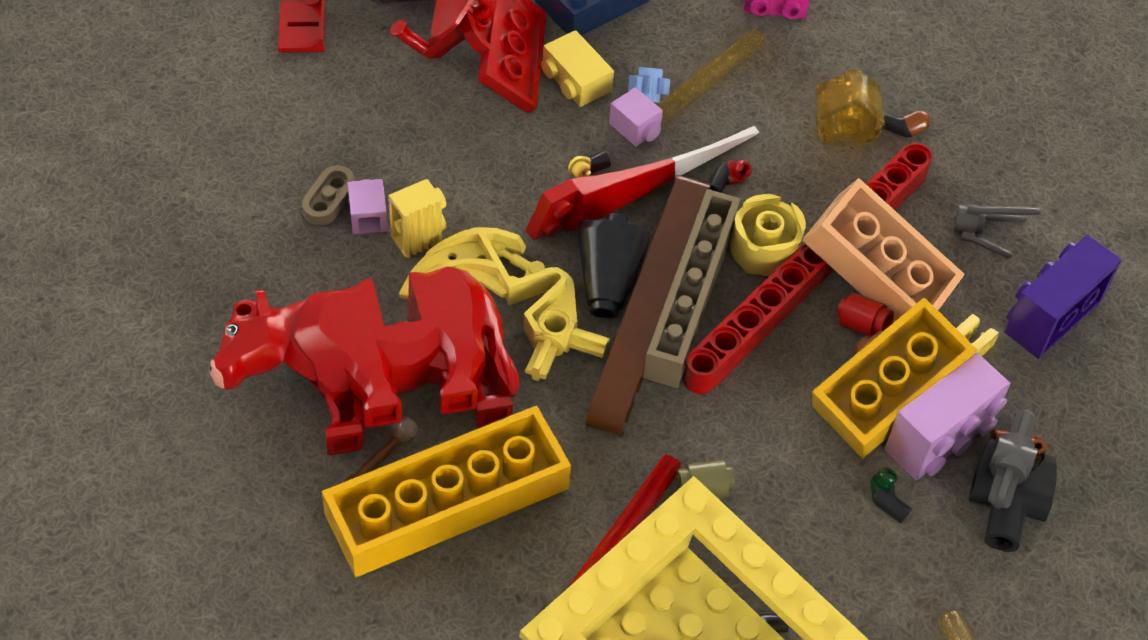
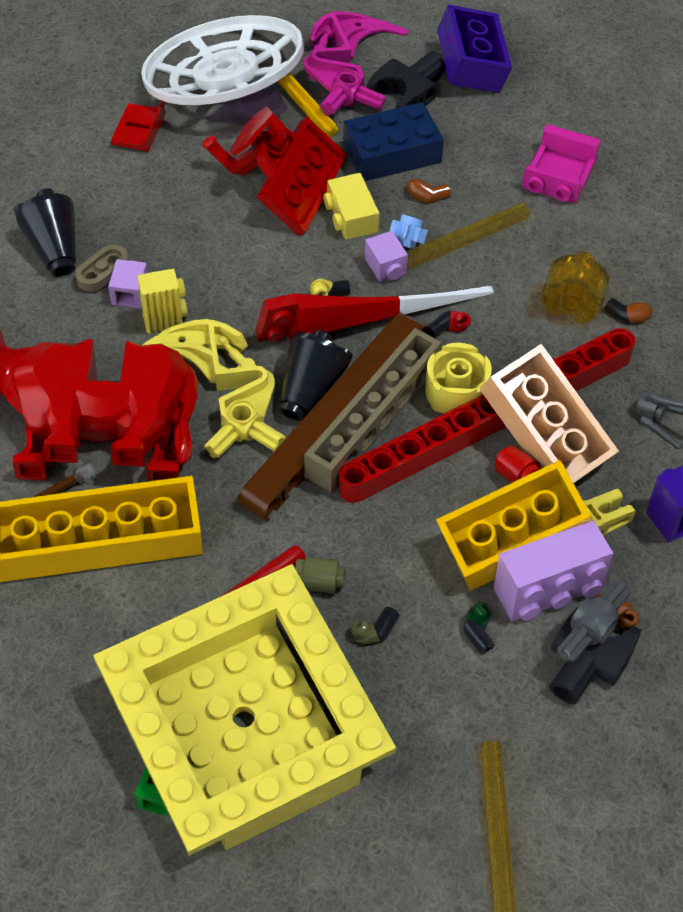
camera: 20 degrees right, 0 degrees up
none -> black cone [14,188,76,277]
none -> arm [351,607,400,645]
none -> dark orange arm [406,179,450,204]

